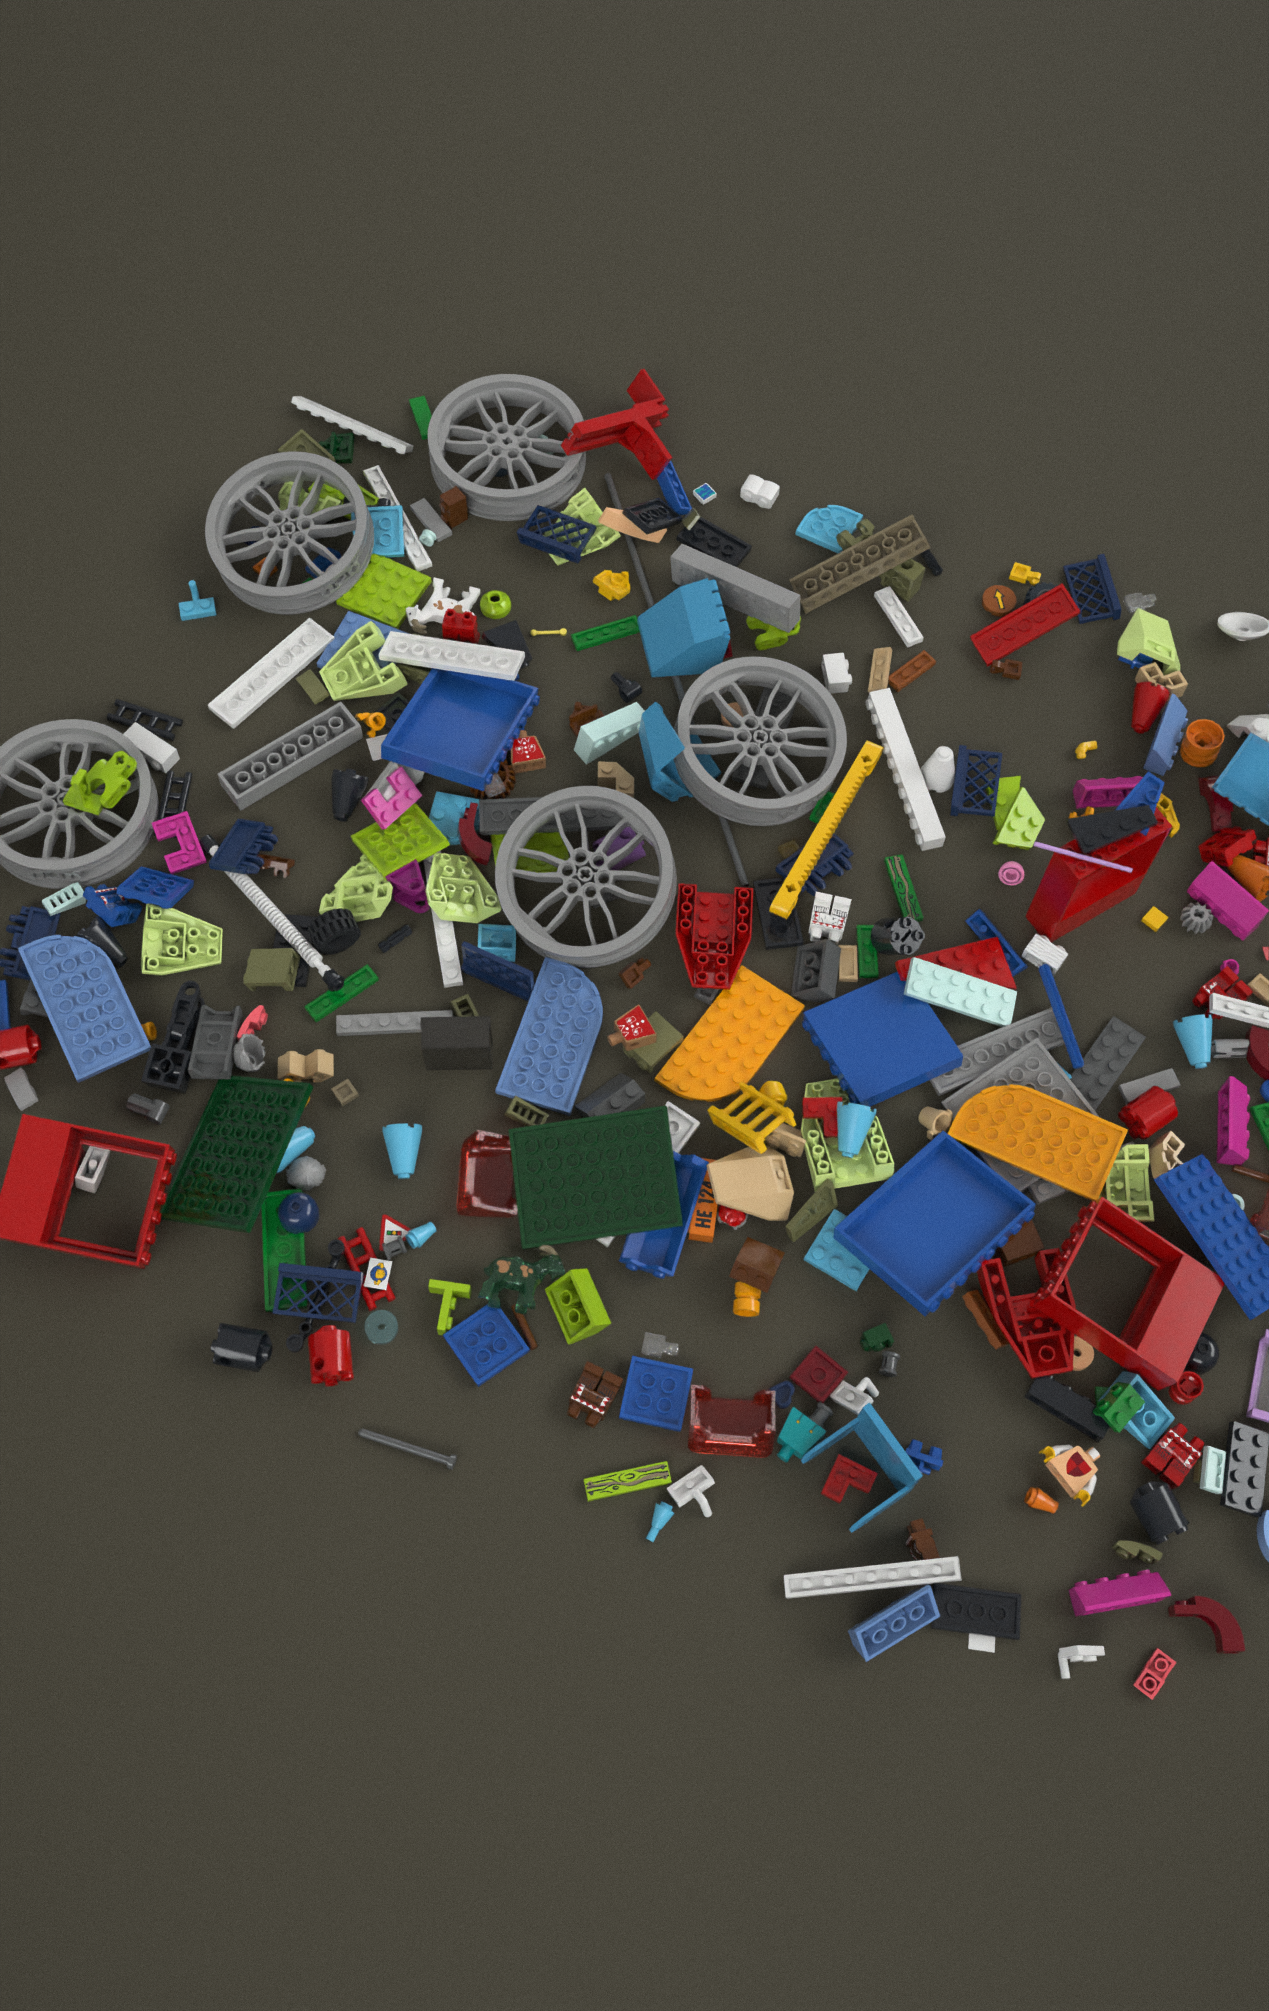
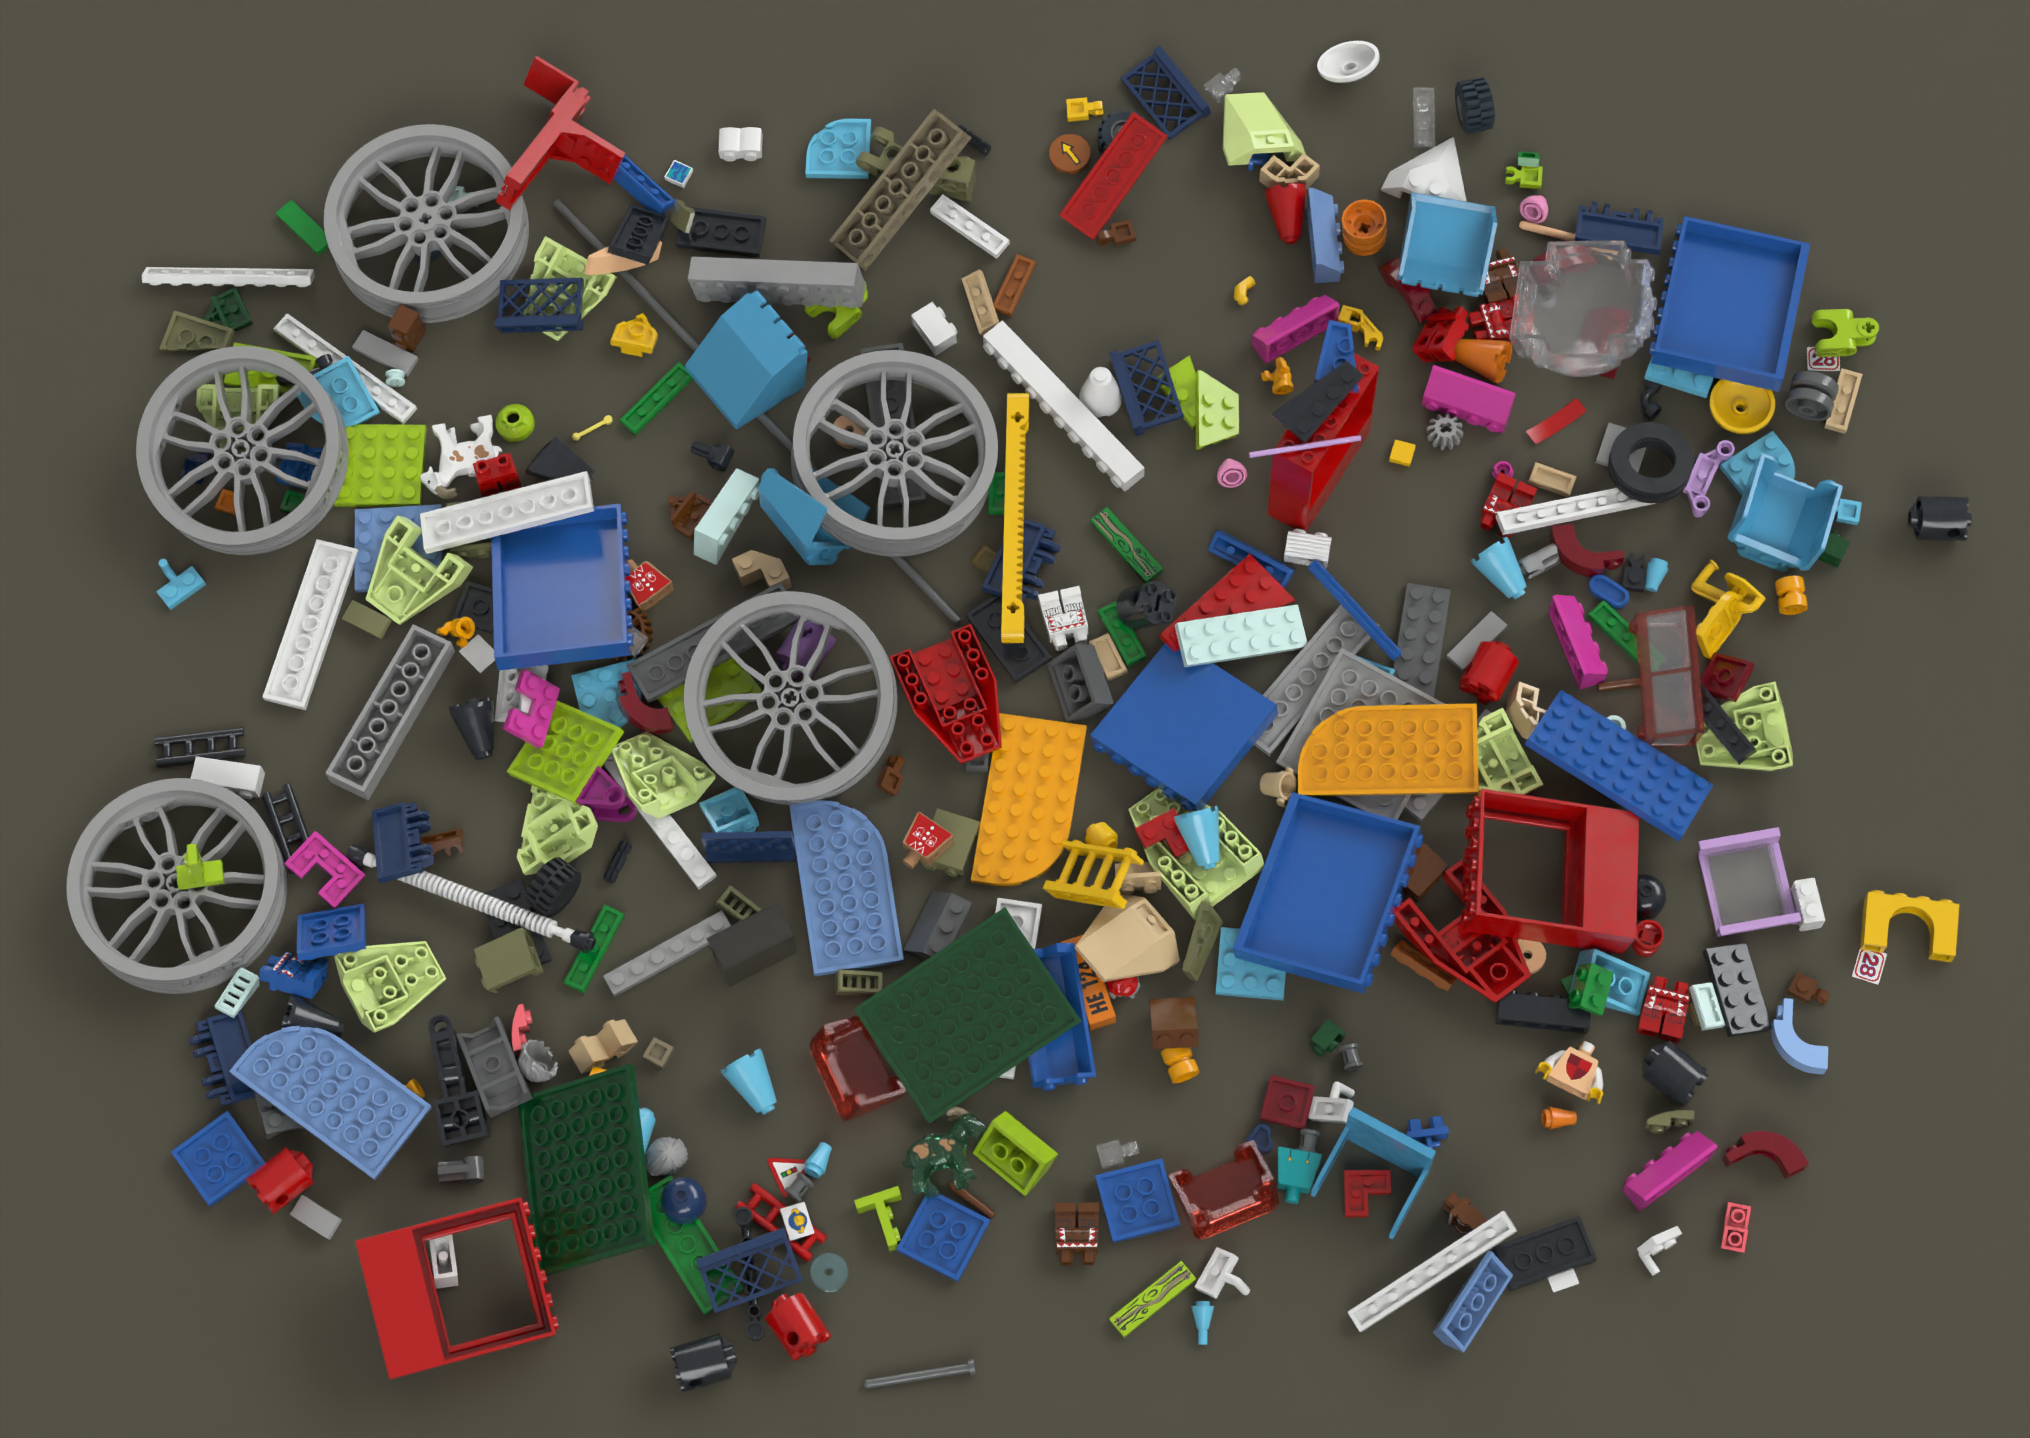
camera: 20 degrees left, 5 degrees up
lime piece [87,751,137,808] -> none

